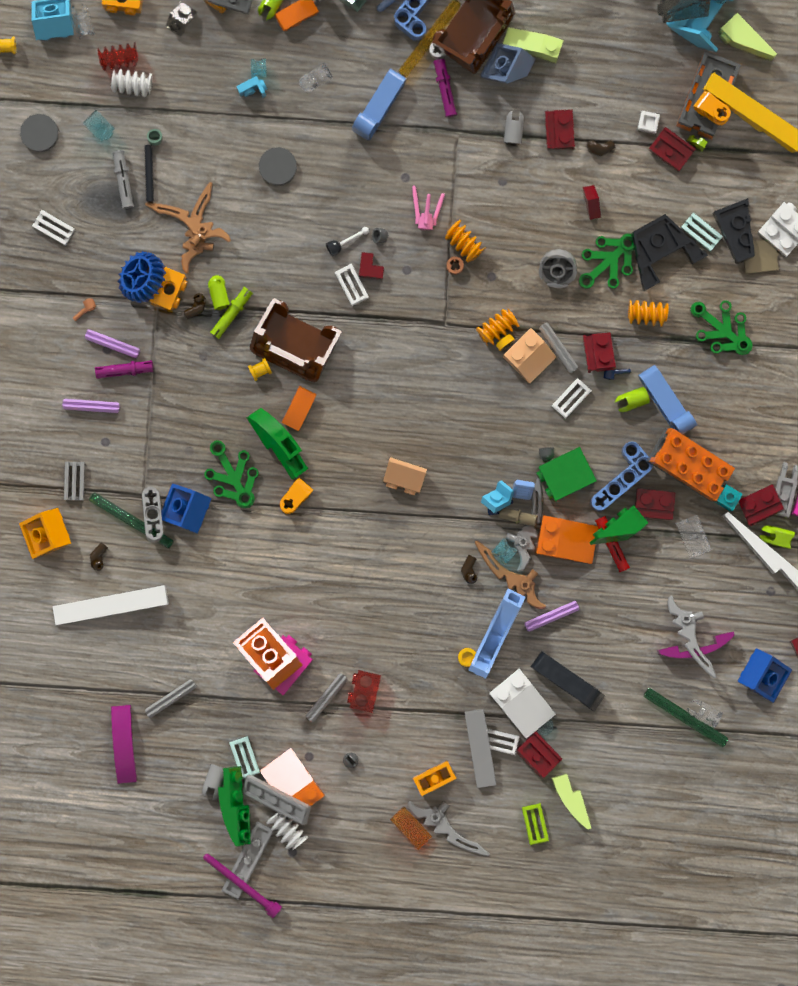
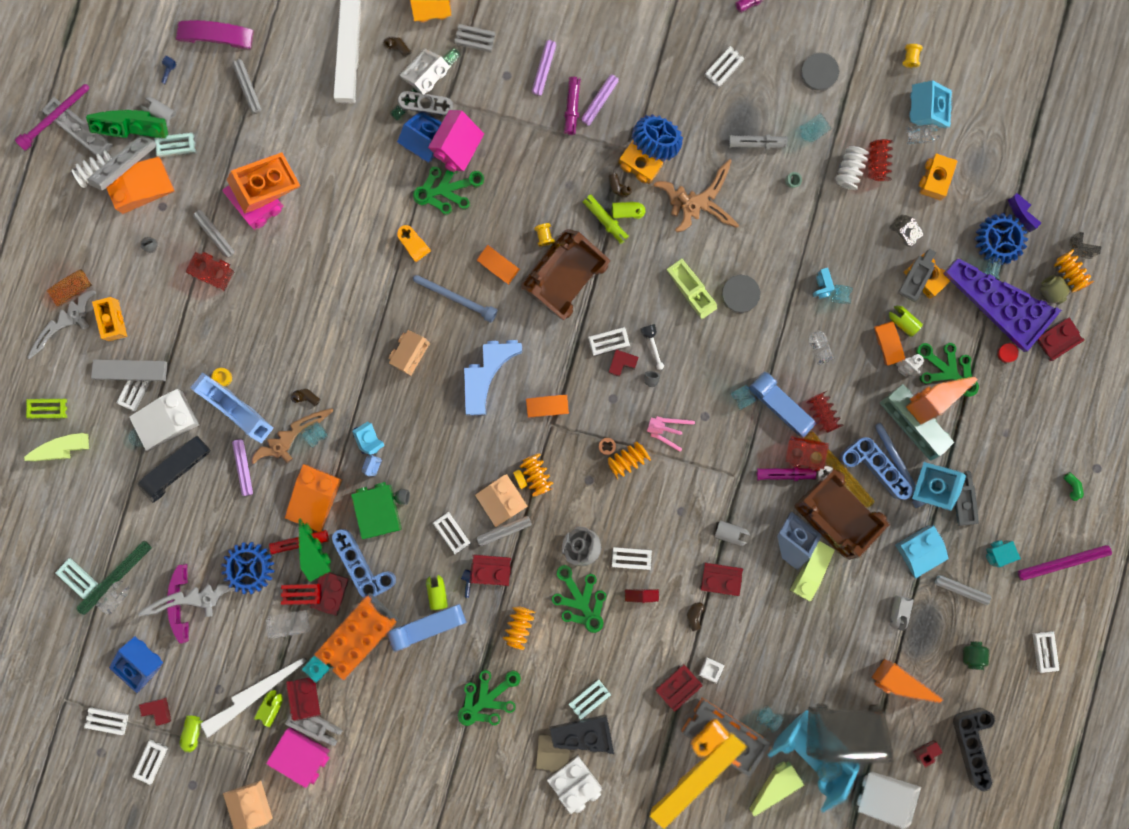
camera: 105 degrees right, 0 degrees up
nougat hand [73,298,96,321] -> none
black bar [144,145,154,202] -> none
green slope [246,408,308,480] -> none
dark tan axle [499,508,538,527] -> none
light grey piece [505,478,542,572] -> none
dark red plate [515,731,562,779] -> none
black wing [631,214,708,291] -> none
lime tile [686,135,708,151] -> none
none -> light aqua tile [56,558,98,599]
none -> dark blue hand [161,56,176,84]
none -> blue gear [221,542,275,594]
none -> red tile [281,584,320,605]
none -> white plate [399,49,450,94]
none -> sand blue piece [413,275,498,323]
none -> dark pink brick [428,110,484,172]
none -> light blue arch [464,340,522,415]
none -> orange slope [526,395,569,418]
none -> white tile [612,547,652,570]
none -> yellowish green slope [667,259,717,319]
none -> clear light blue wheel [731,384,756,410]
none -> clear light blue wheel [756,706,783,733]
none -> clear red brick [785,436,830,471]
none -> clear red piece [806,391,844,433]

